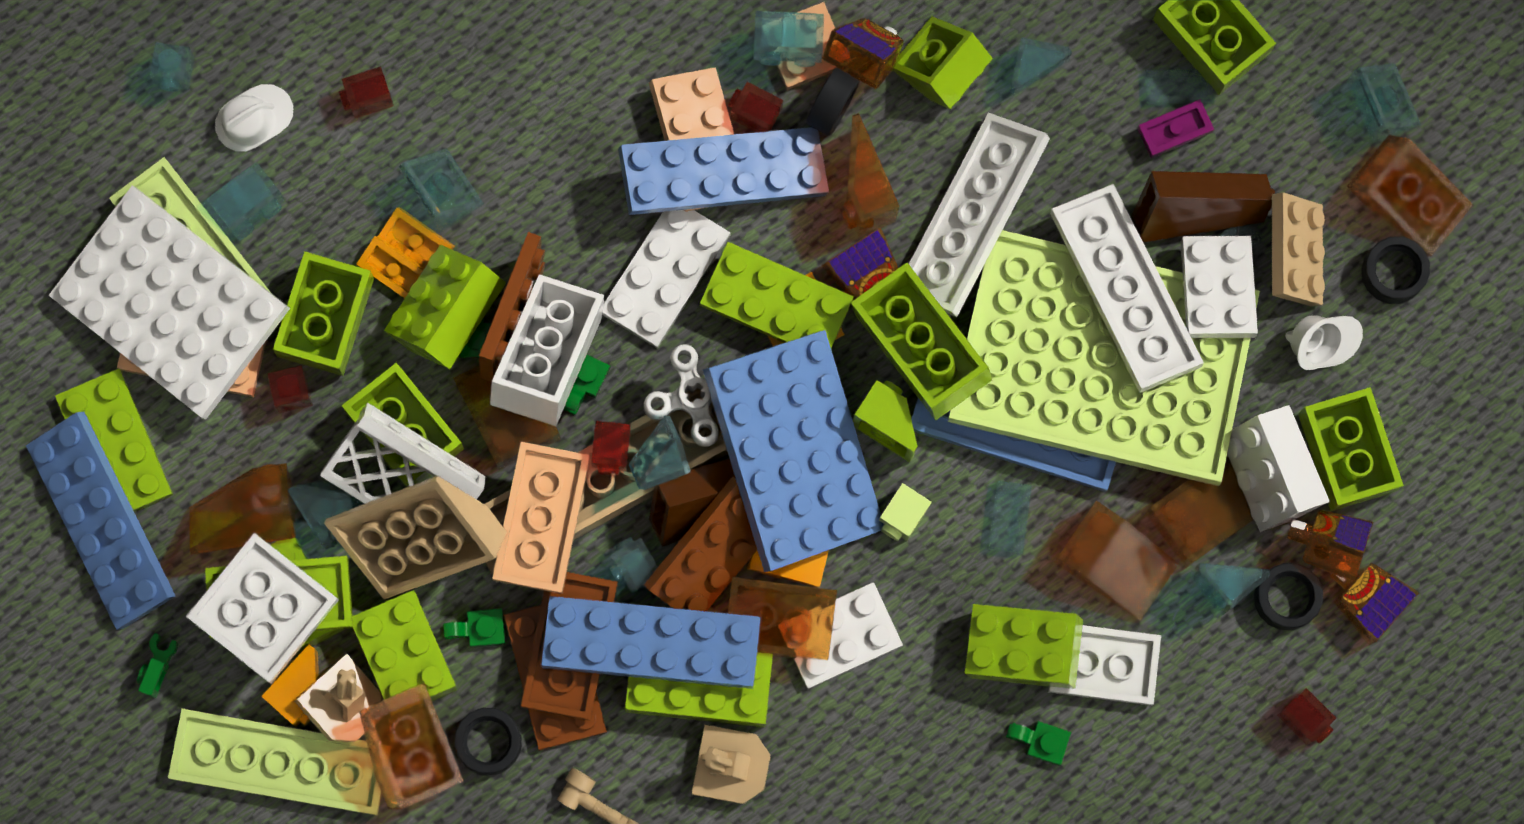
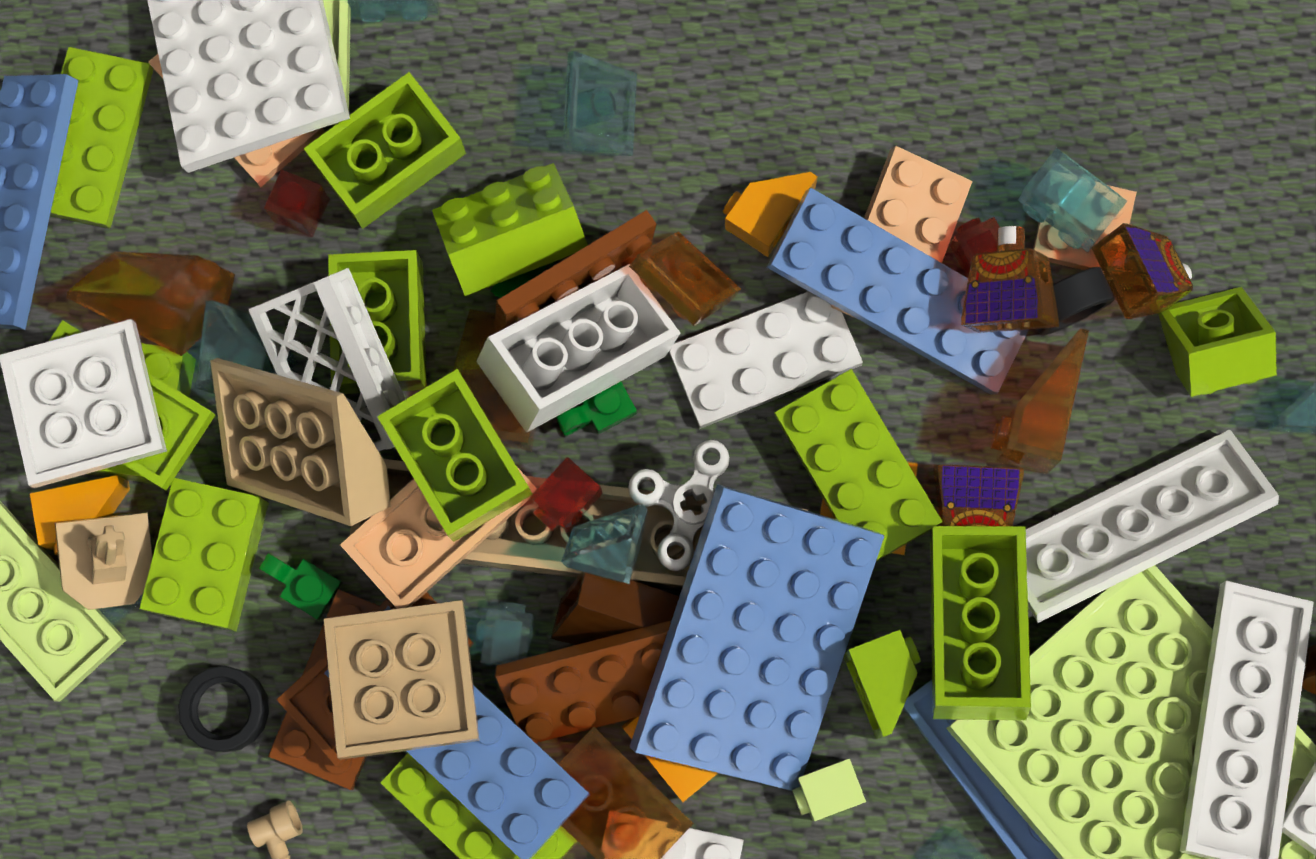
camera: 50 degrees right, 0 degrees up
light orange slope [356,207,455,299] -> none
clear orange slope [359,683,464,810] -> none
none -> tan plate [324,600,480,760]
none -> lime brick [377,369,533,542]
none -> clear orange plate [629,231,741,326]
none -> light orange slope [723,172,818,257]
none -> torso [961,226,1059,333]

